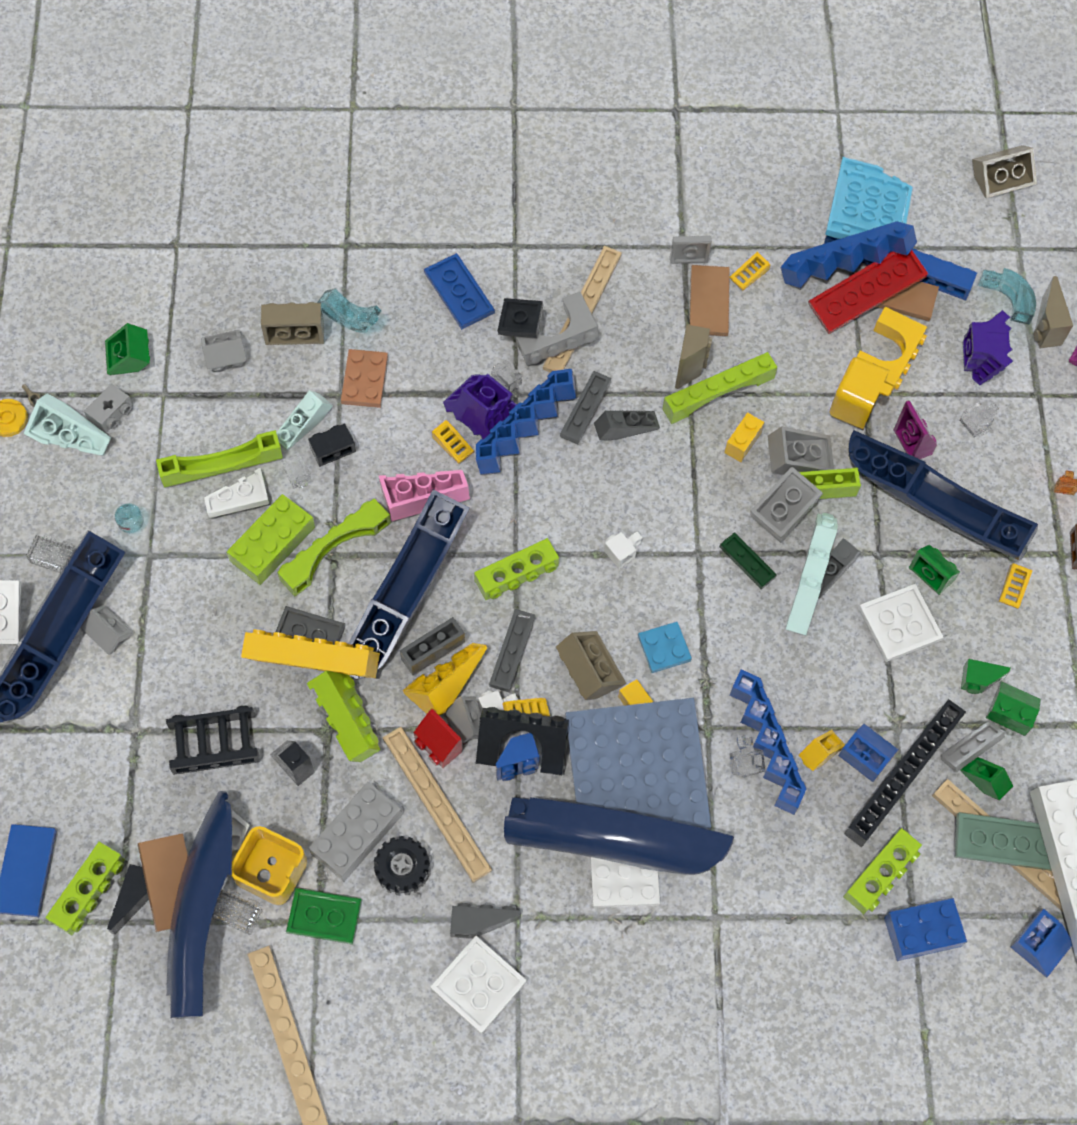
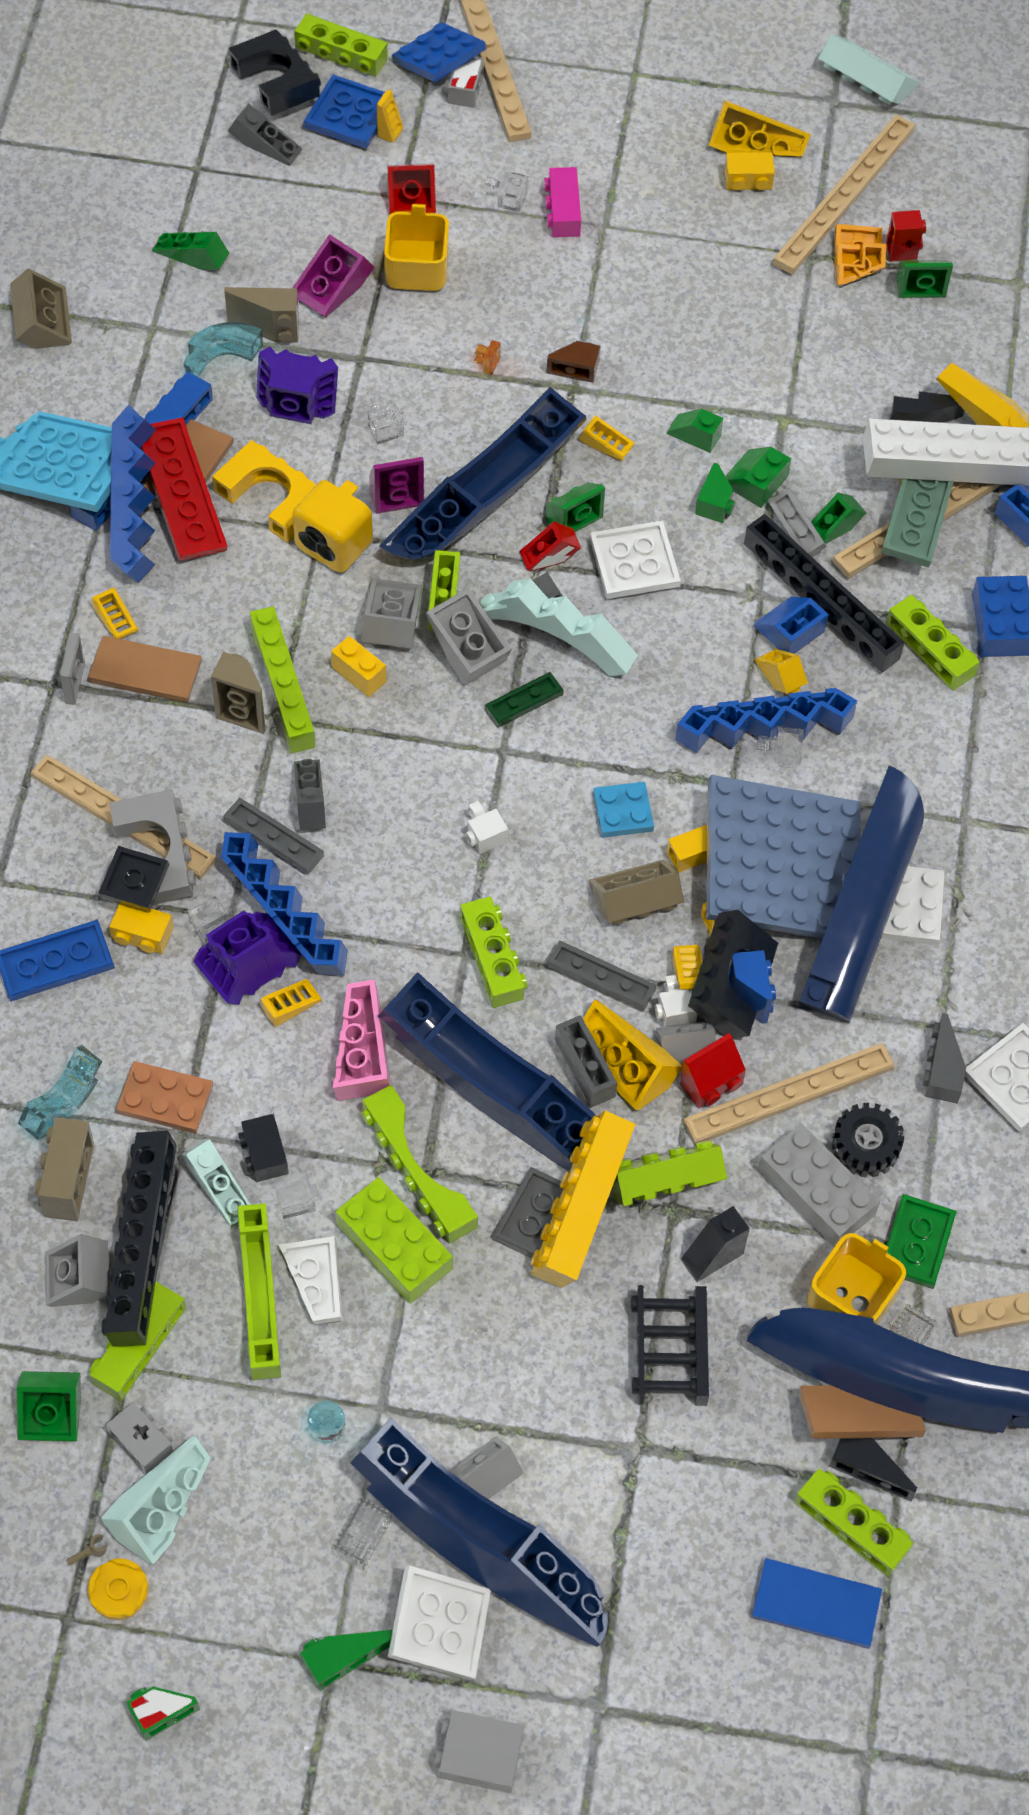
camera: 80 degrees left, 5 degrees down
none -> lime brick [89,1282,187,1402]
none -> black brick [102,1130,177,1347]
none -> yellow brick [109,903,174,954]
none -> red slope [520,522,581,572]
none -> green slope [667,408,723,453]

